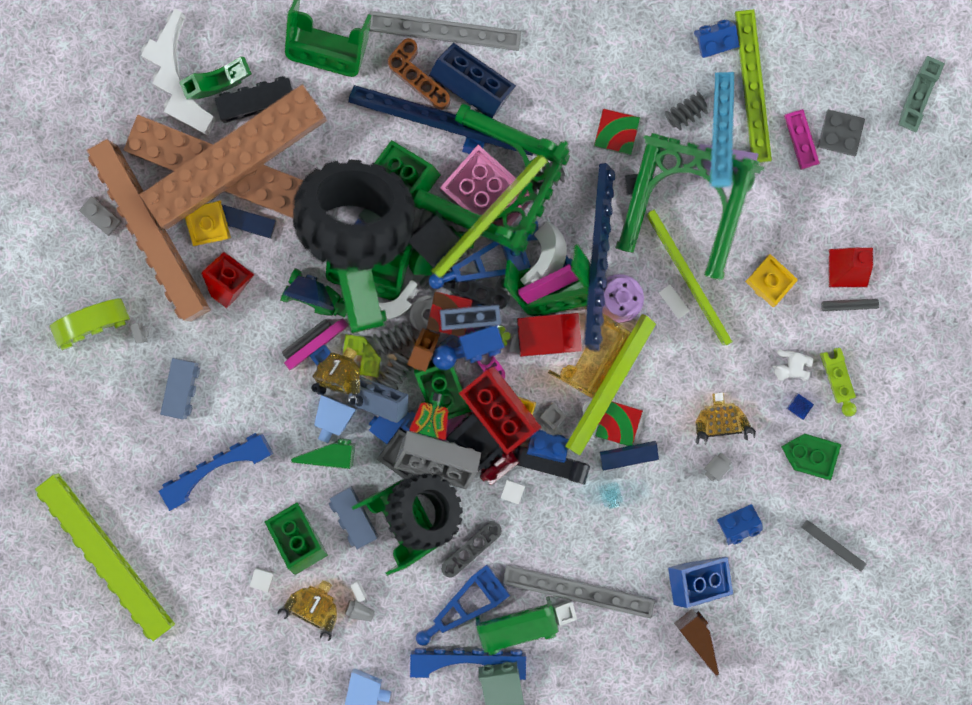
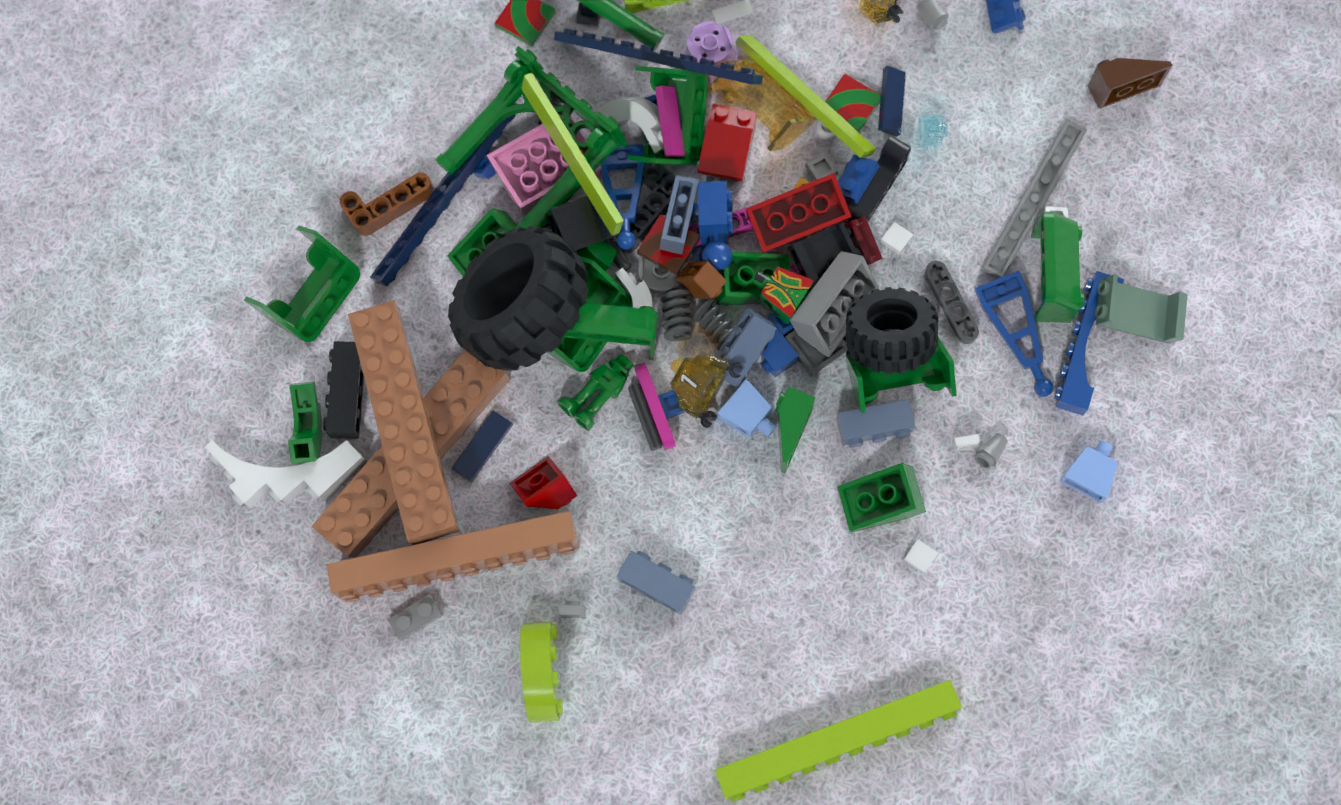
camera: 70 degrees left, 15 degrees down
blue arch [158,433,274,511] -> none
yellow hinge [185,200,231,246] -> none
clear yellow torso [277,580,337,641] -> none
dark blue slope [283,274,335,311] -> none
lime tile [343,334,381,377] -> none
light grey tile [370,11,521,51] -> none
dark blue slope [429,42,516,118] -> none
blue slope [668,557,733,608] -> none

